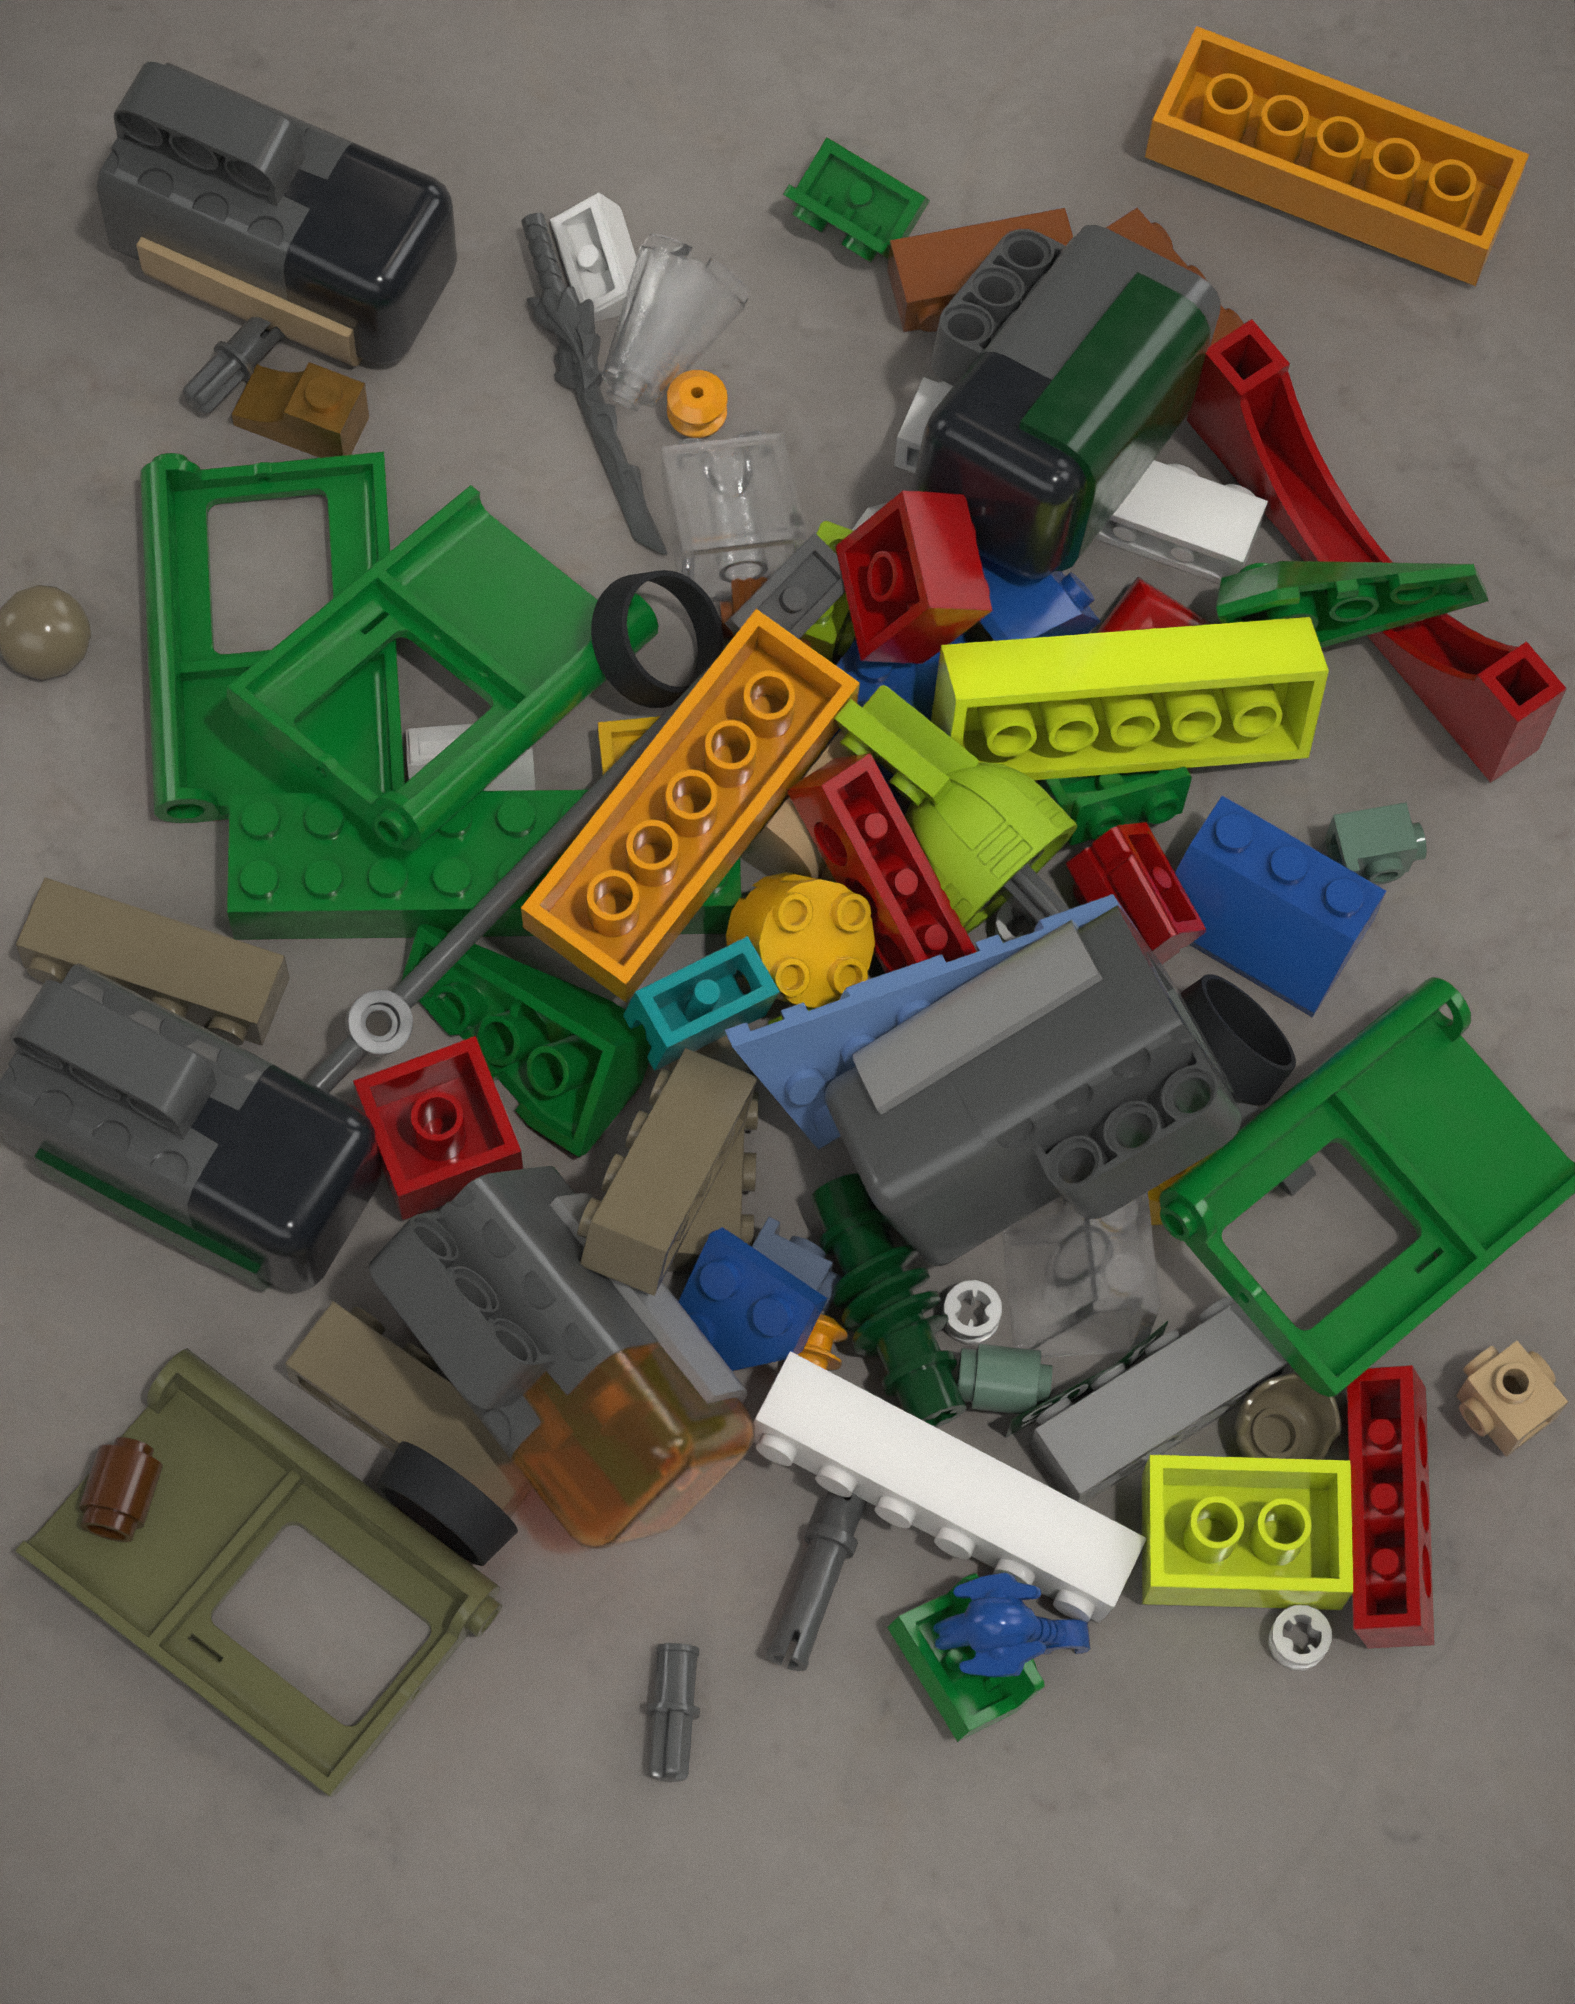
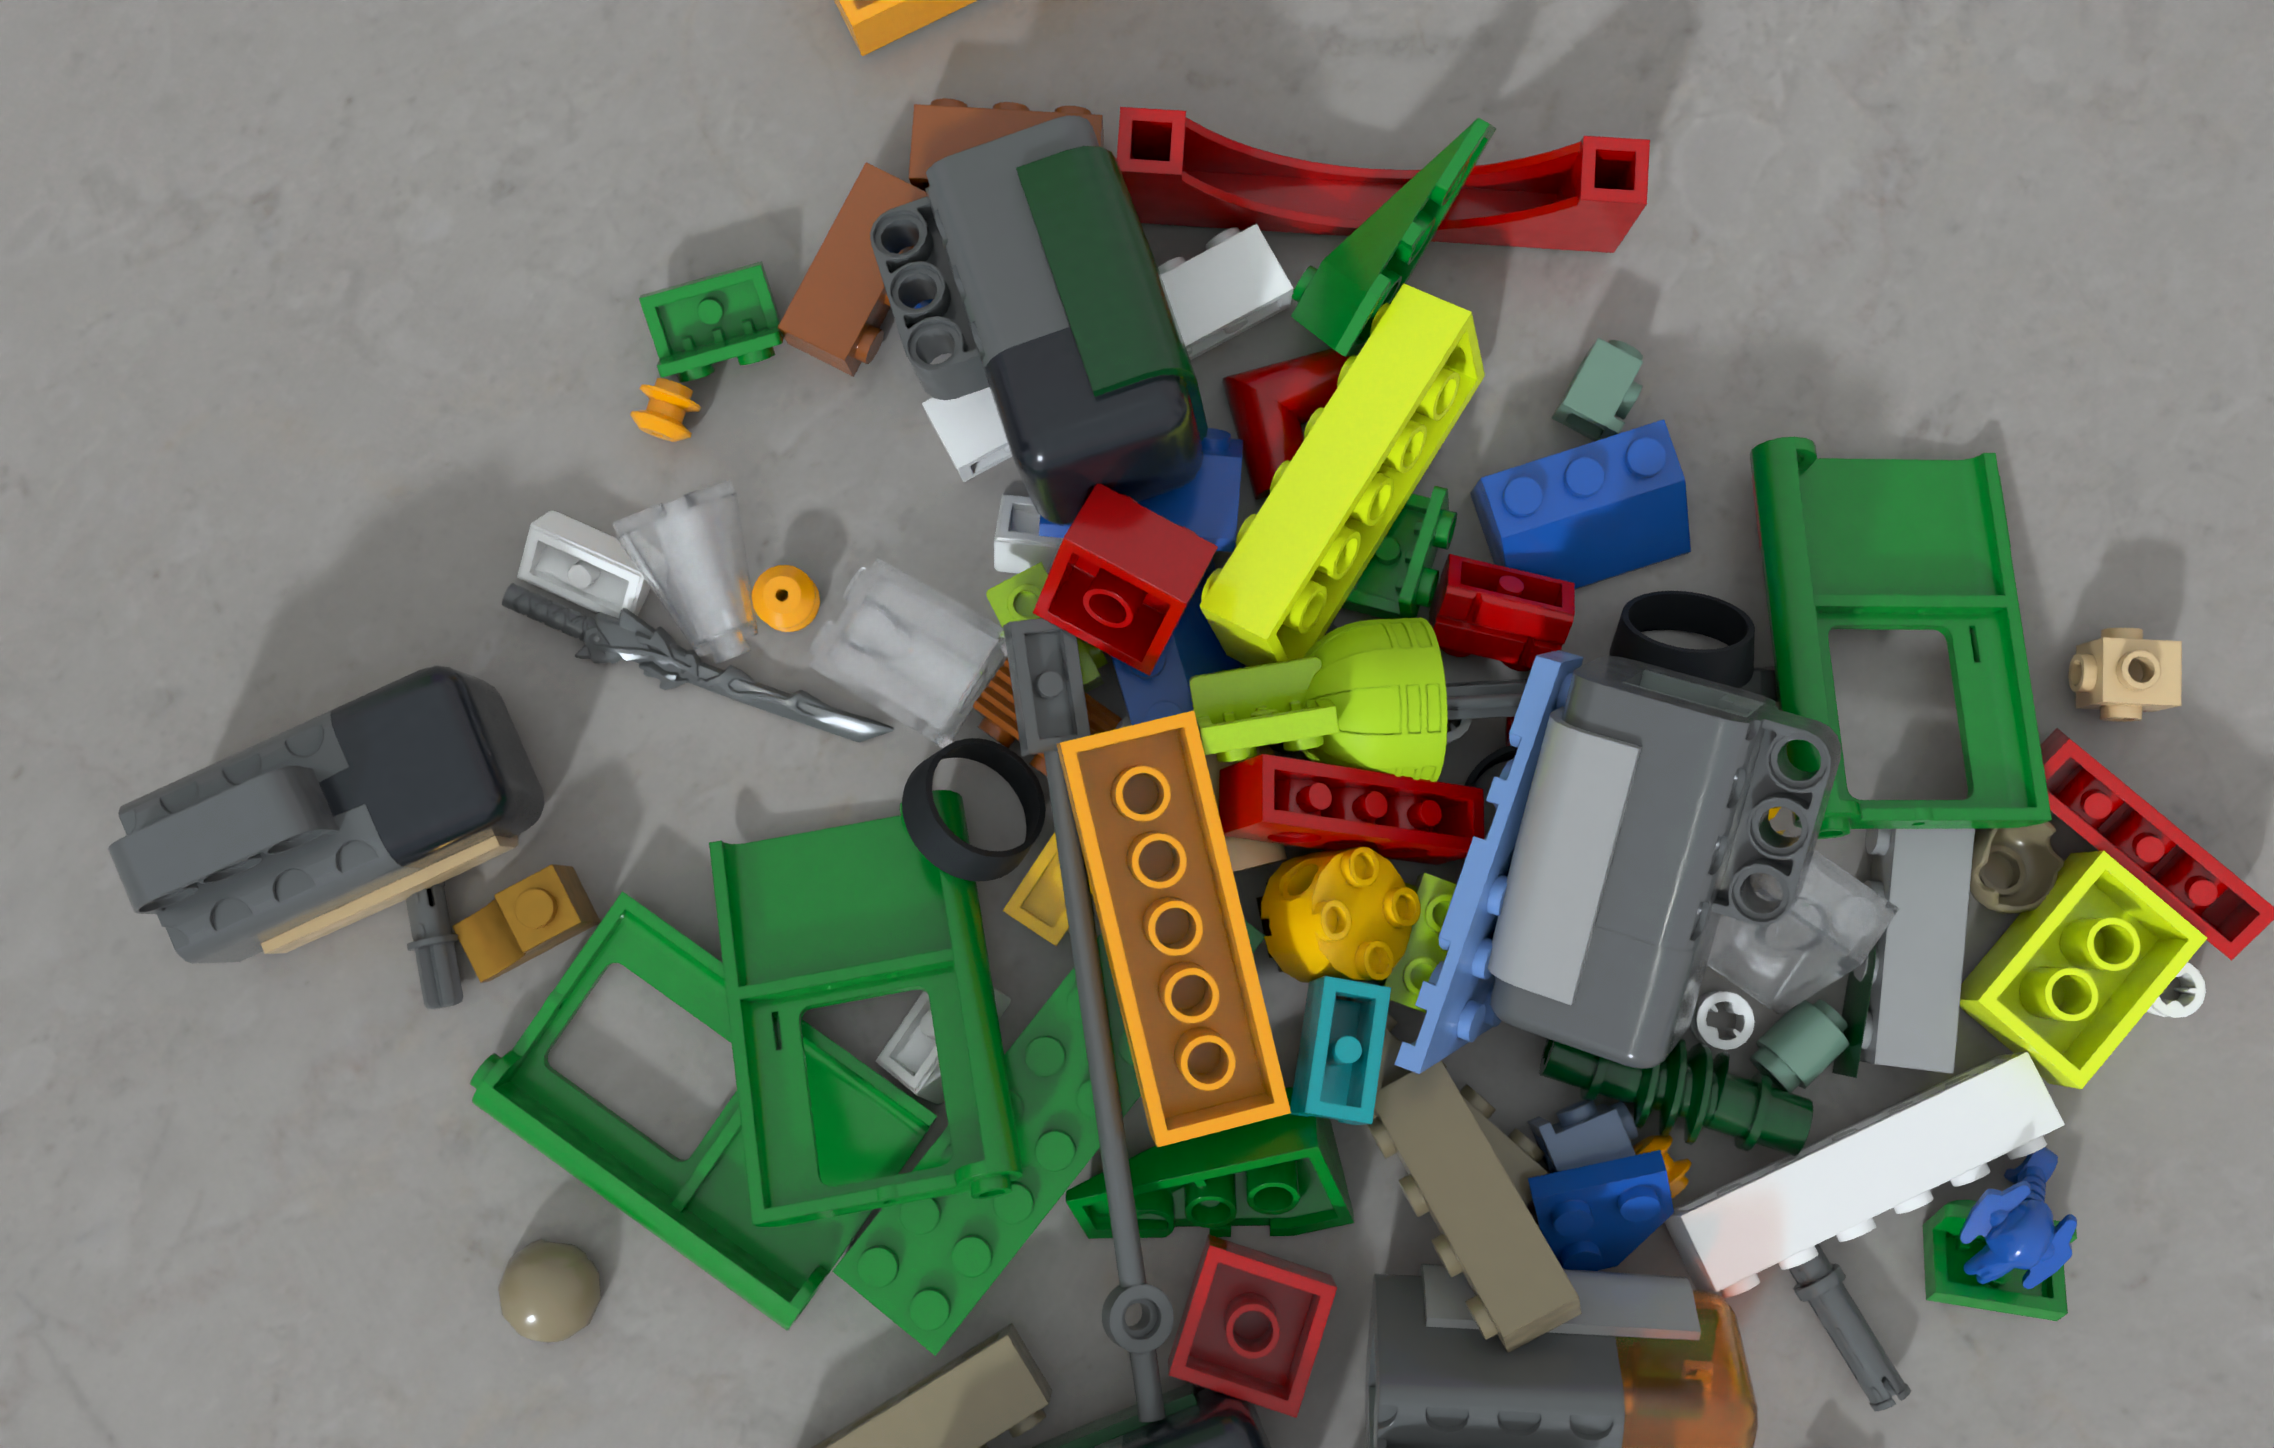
camera: 40 degrees left, 15 degrees up
none -> light orange wheel [630,378,701,442]

